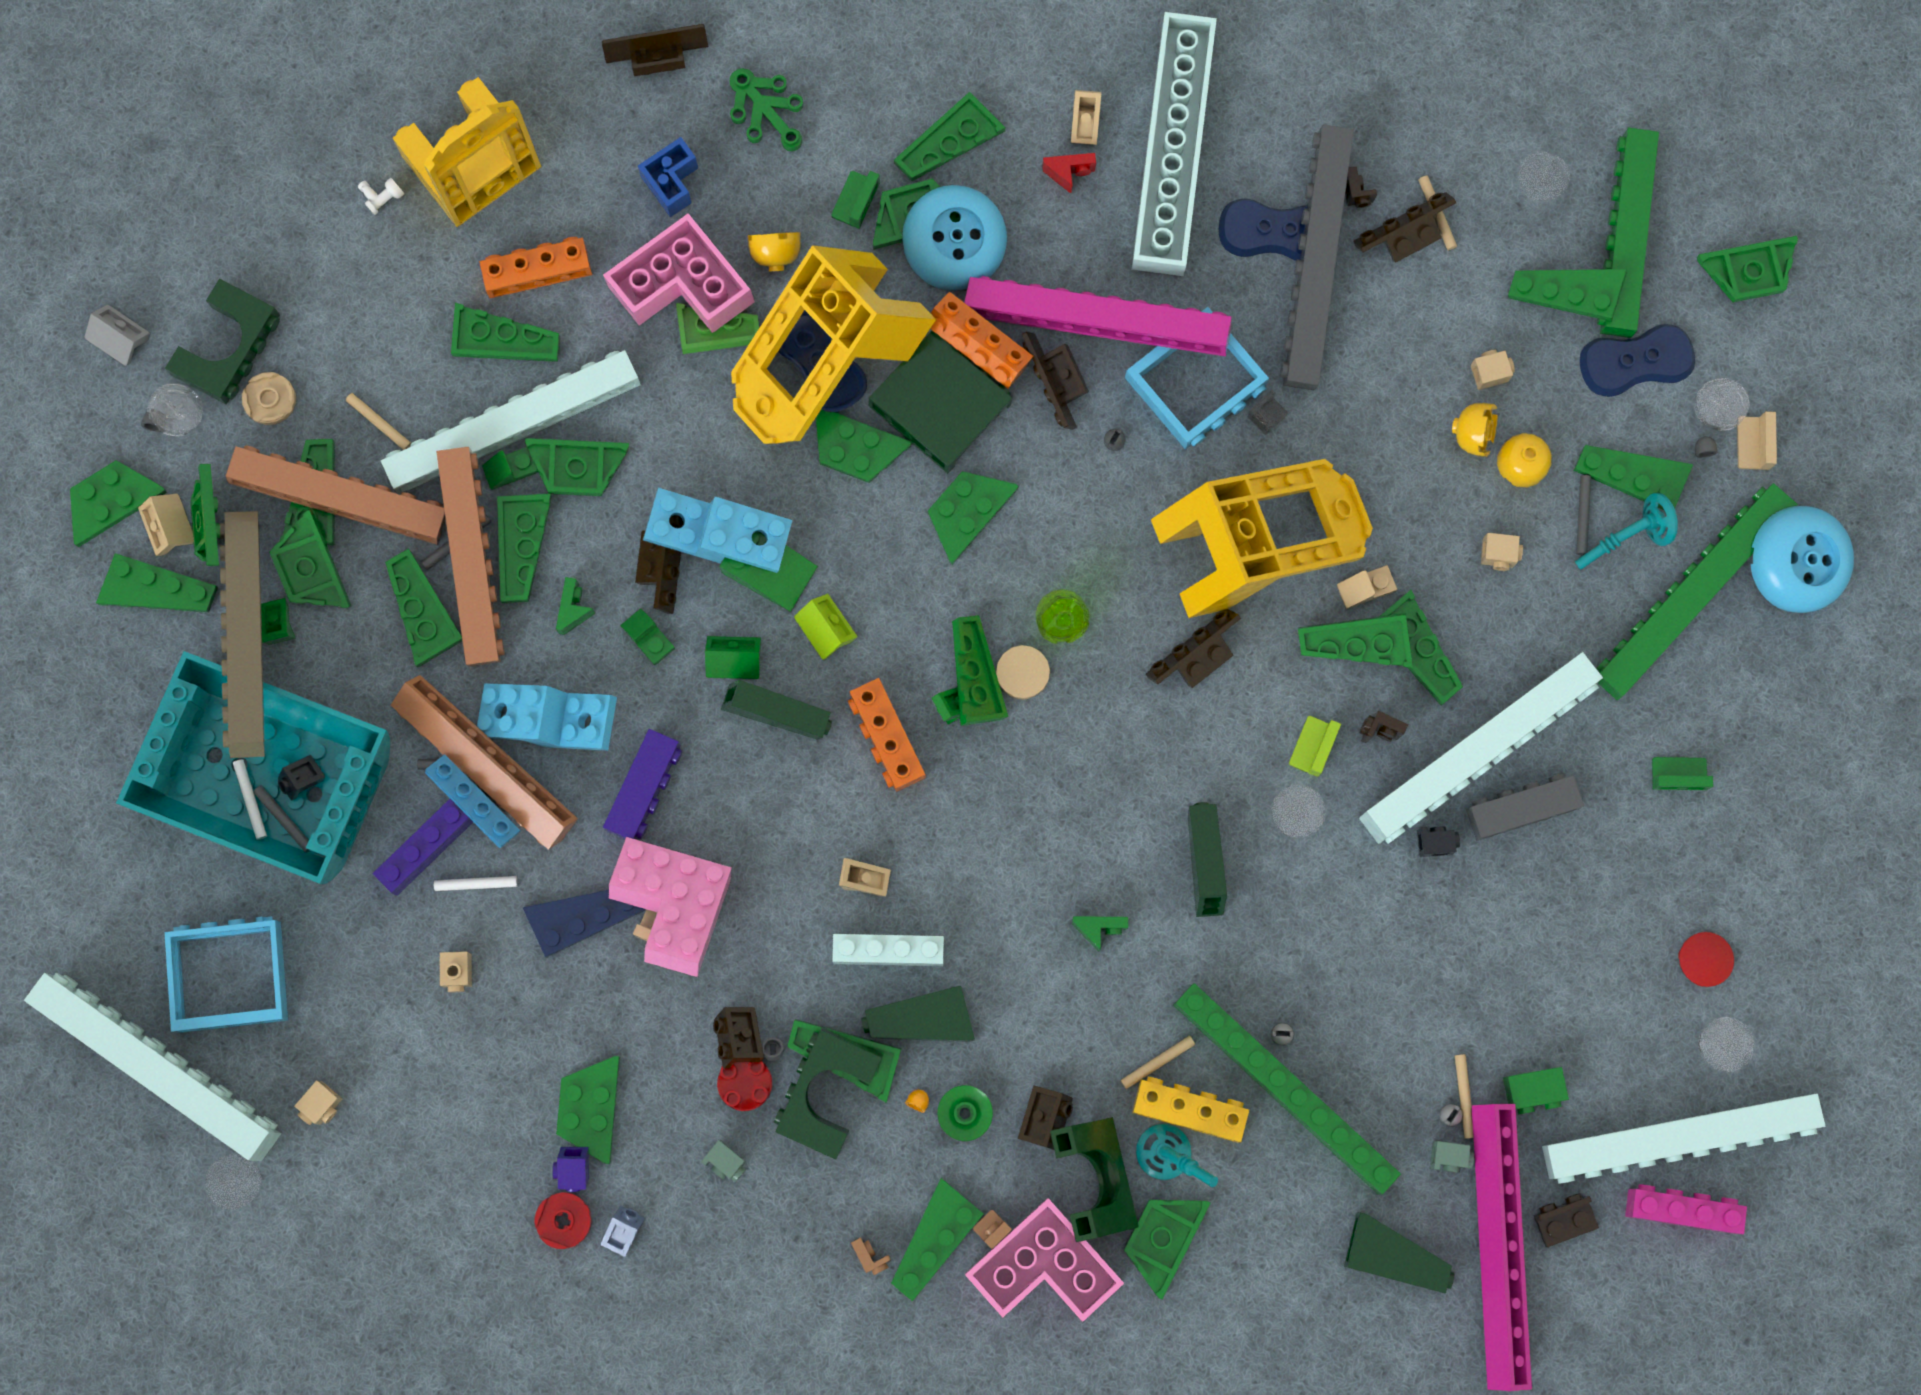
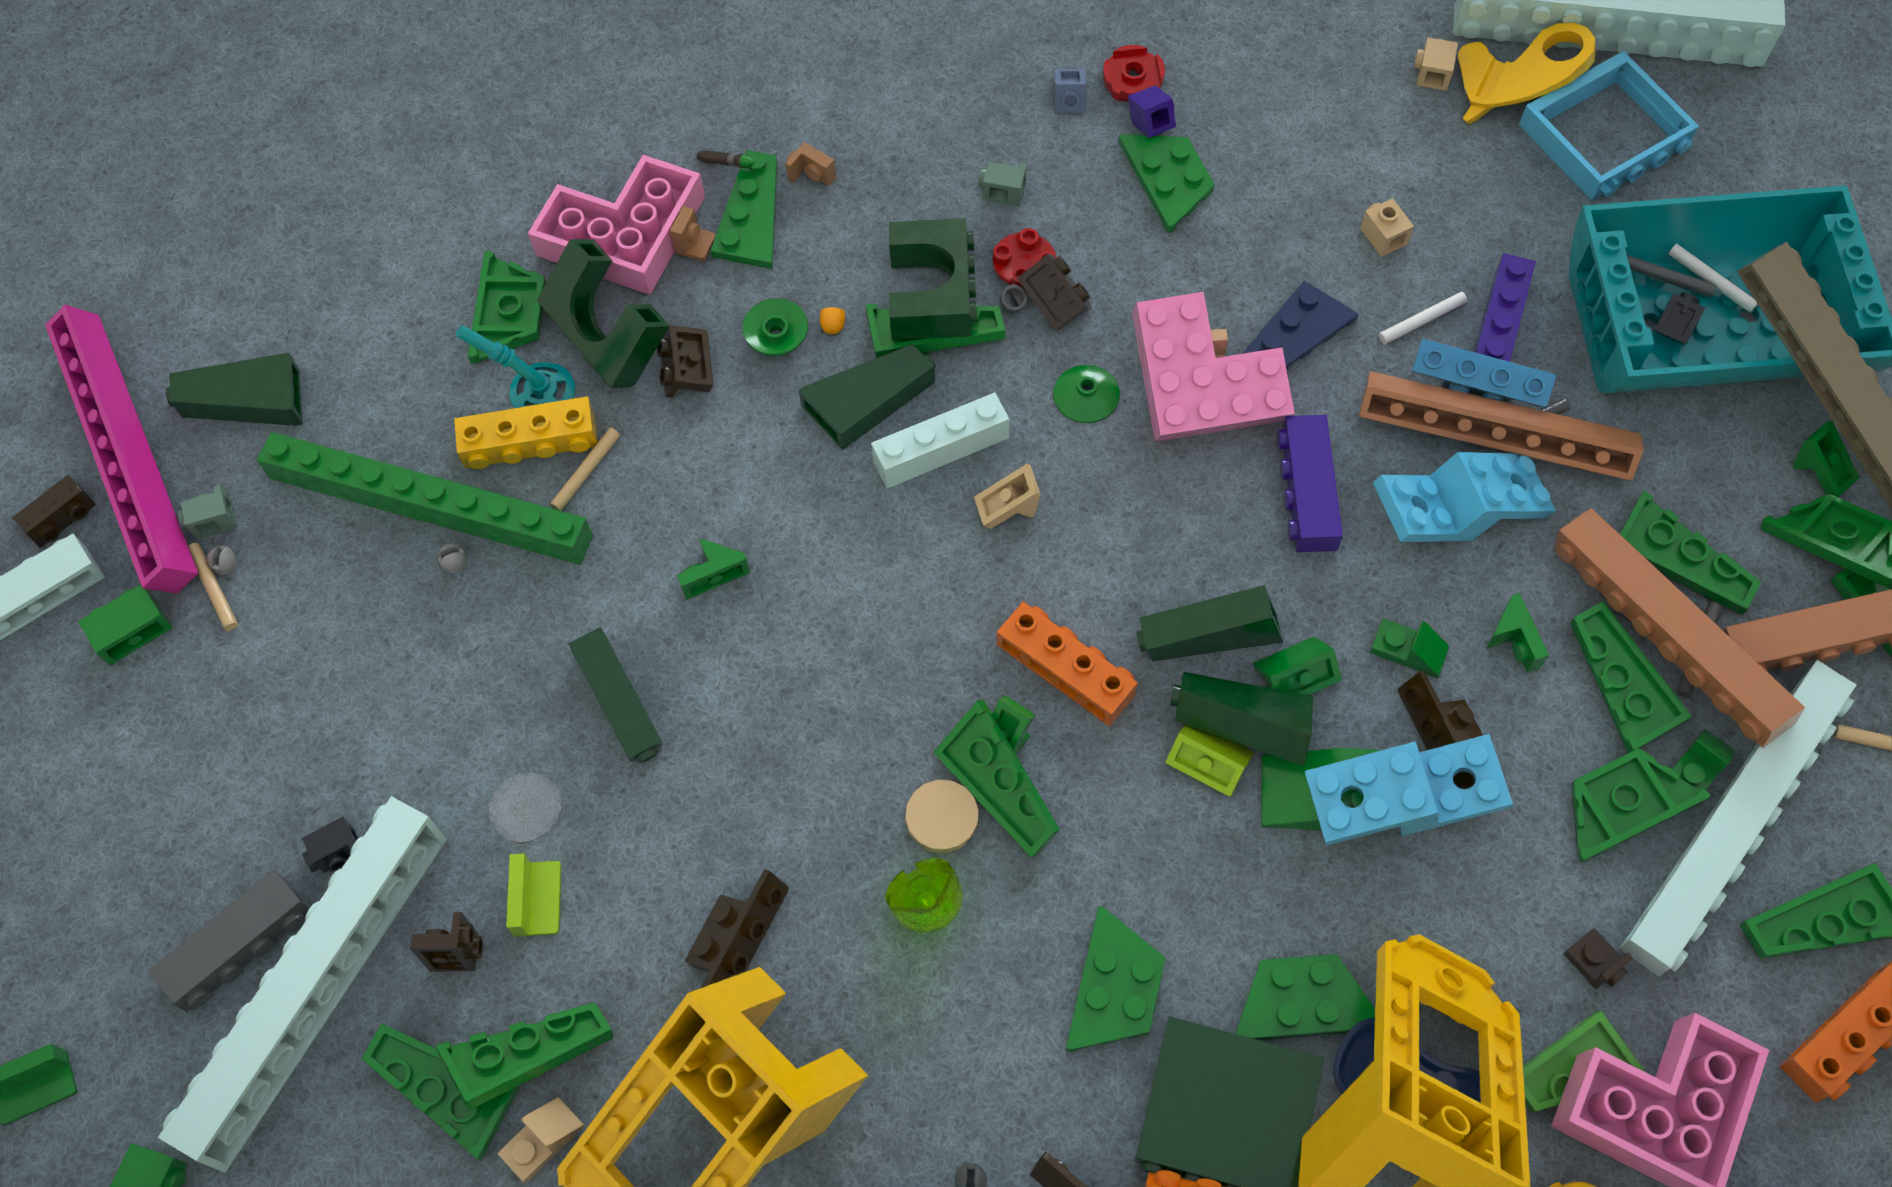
camera: 160 degrees right, 15 degrees down
none -> dark brown piece [697,150,755,168]
none -> green dish [1053,365,1120,423]
none -> dark green slope [1170,672,1313,765]
none -> yellow animal [1458,22,1596,124]
none -> dark brown bracket [1563,928,1633,989]

